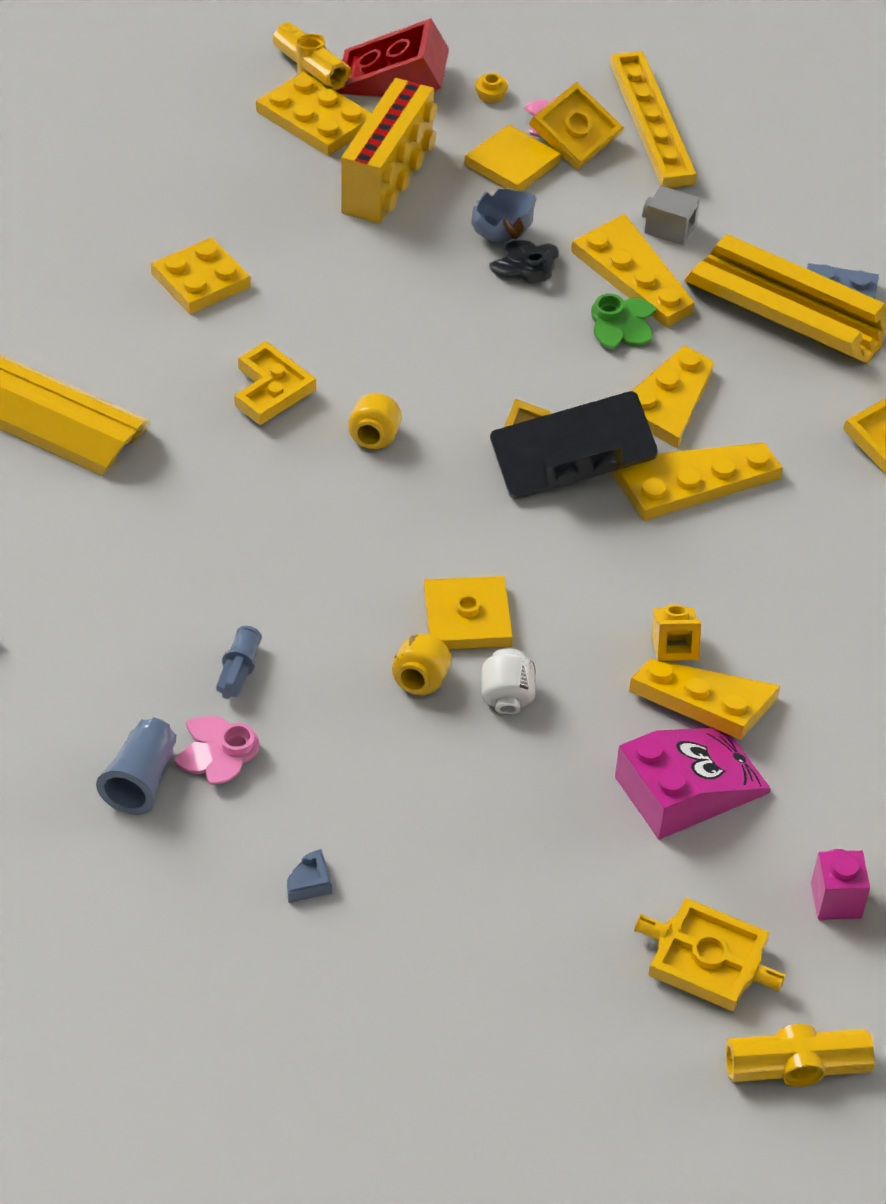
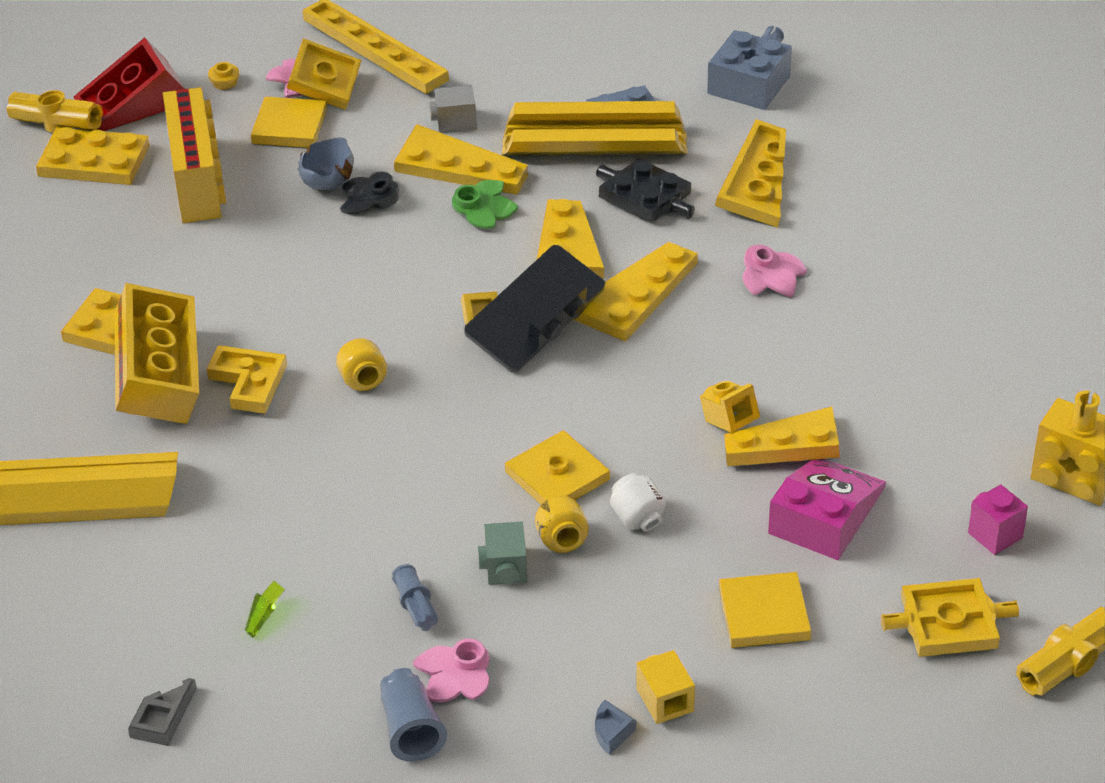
camera: 30 degrees left, 5 degrees down
none -> yellow brick [114,283,199,424]
none -> clear neon green bar [244,580,285,638]
none -> sand green brick [478,521,527,585]
none -> black plate [596,158,695,222]
none -> yellow brick [636,650,695,724]
none -> yellow tile [719,572,811,648]
none -> bright pink plate [742,245,807,297]

